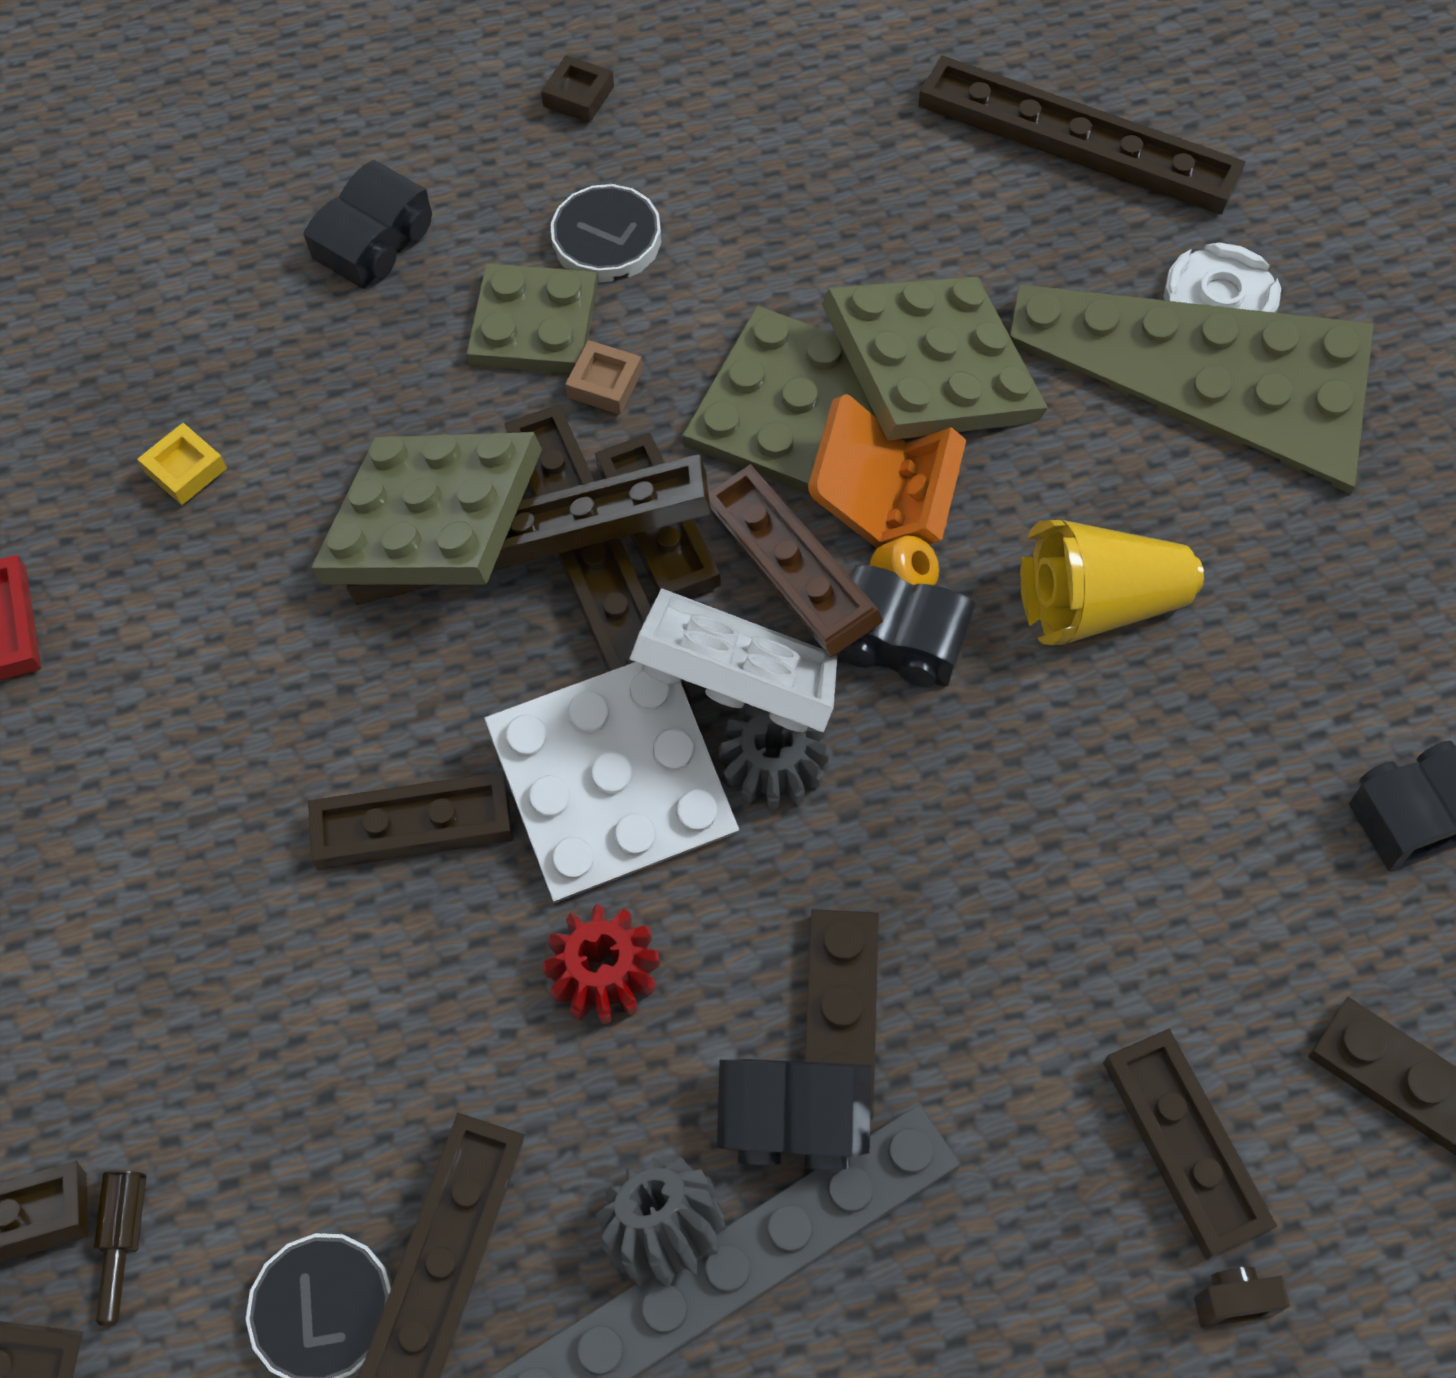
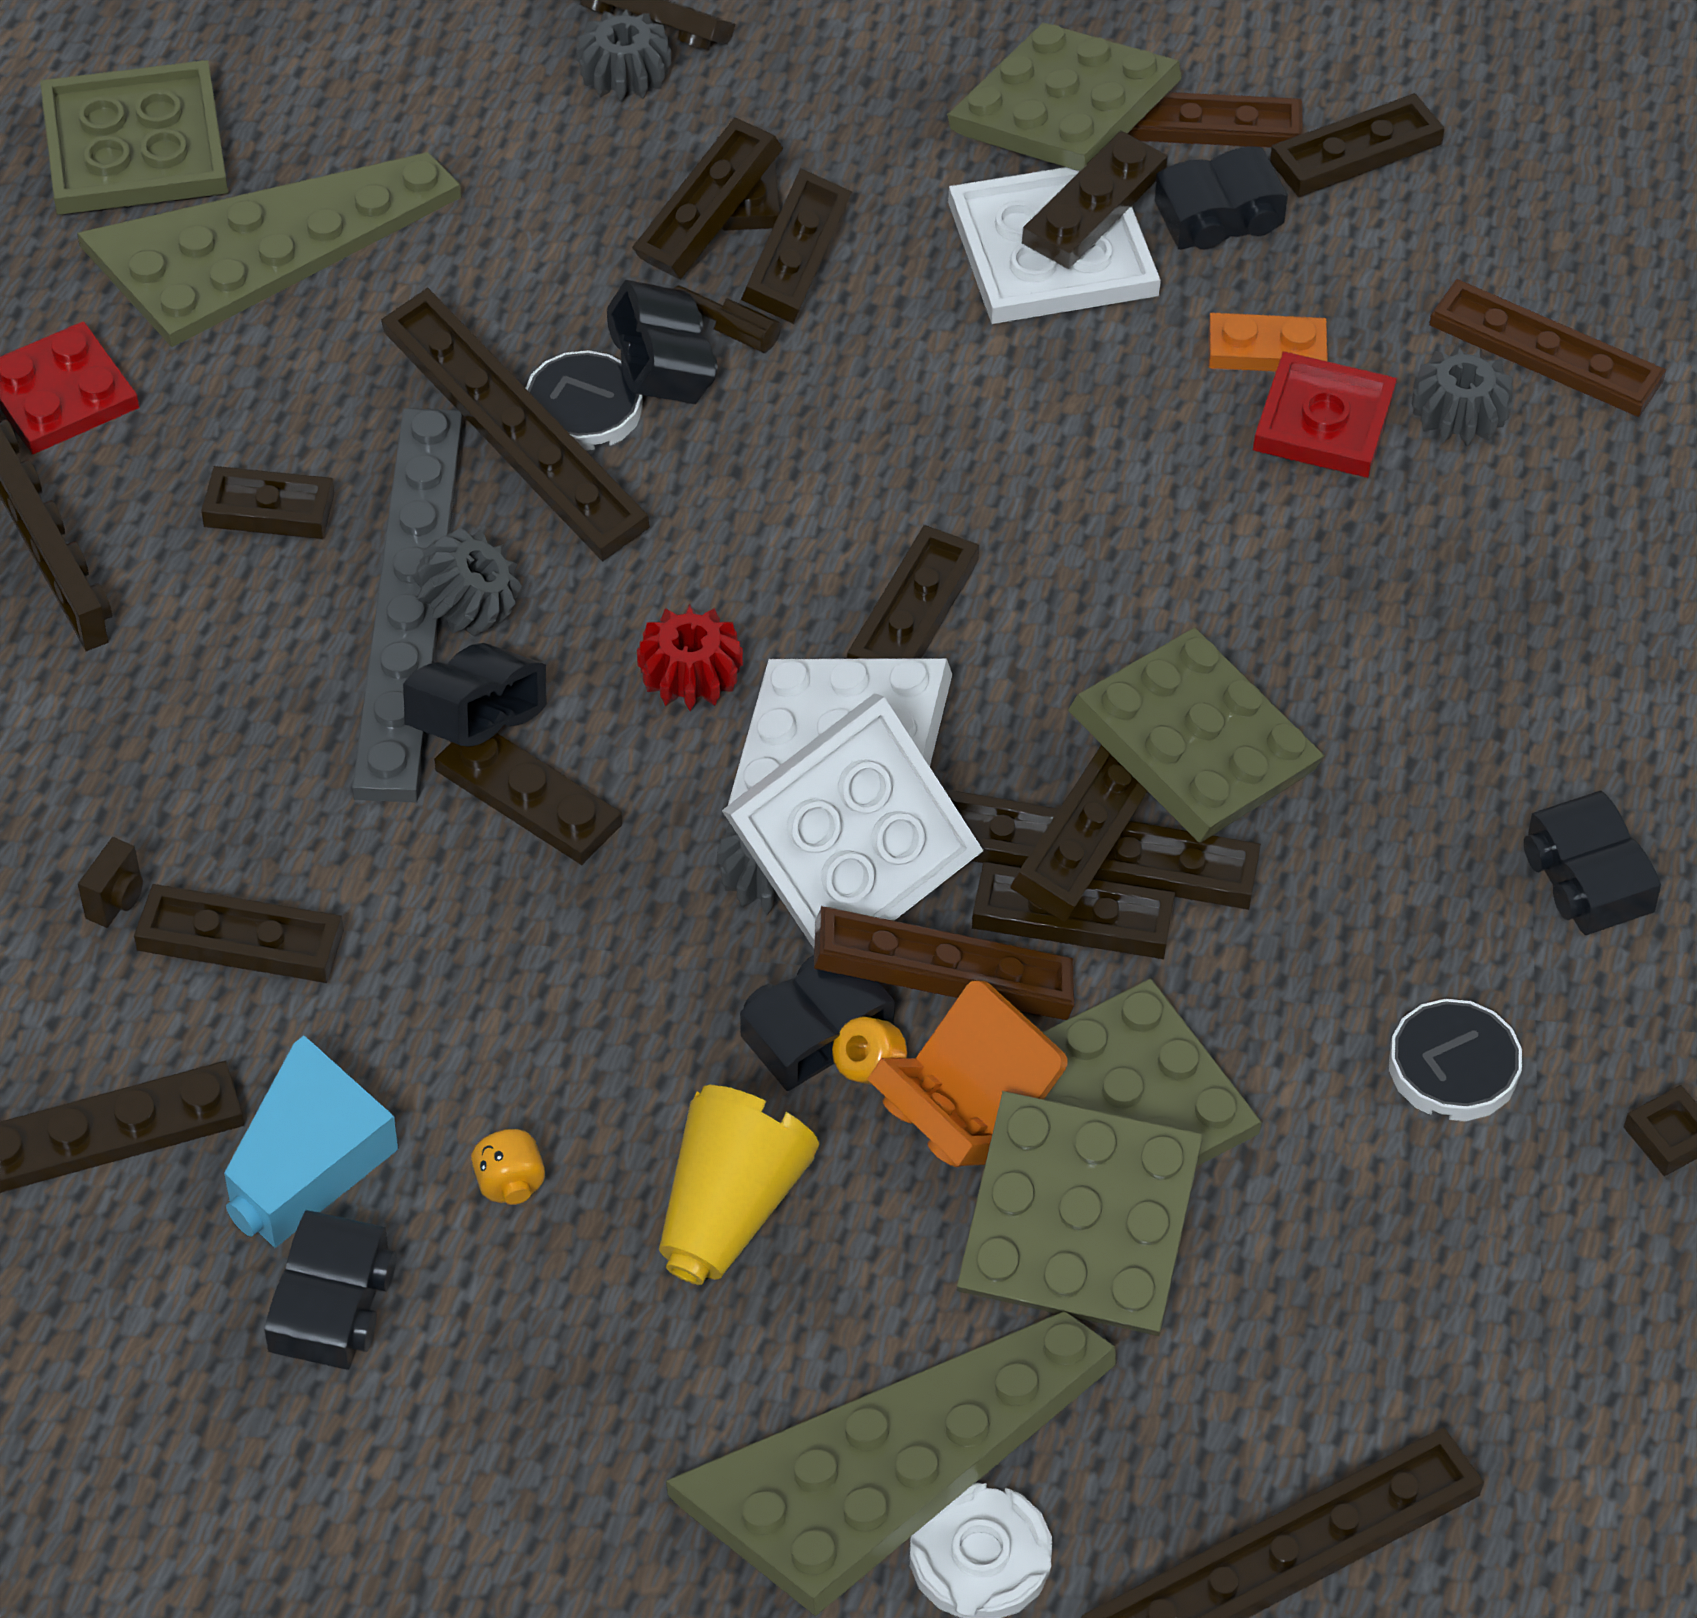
camera: 120 degrees right, 10 degrees down
yellow plate [137,423,227,505] -> none
olive plate [467,263,598,374] -> none
medium nougat plate [565,340,643,415] -> none
none -> medium azure slope [224,1036,398,1248]
none -> light orange piece [471,1129,545,1205]
none -> black brick [607,279,717,404]

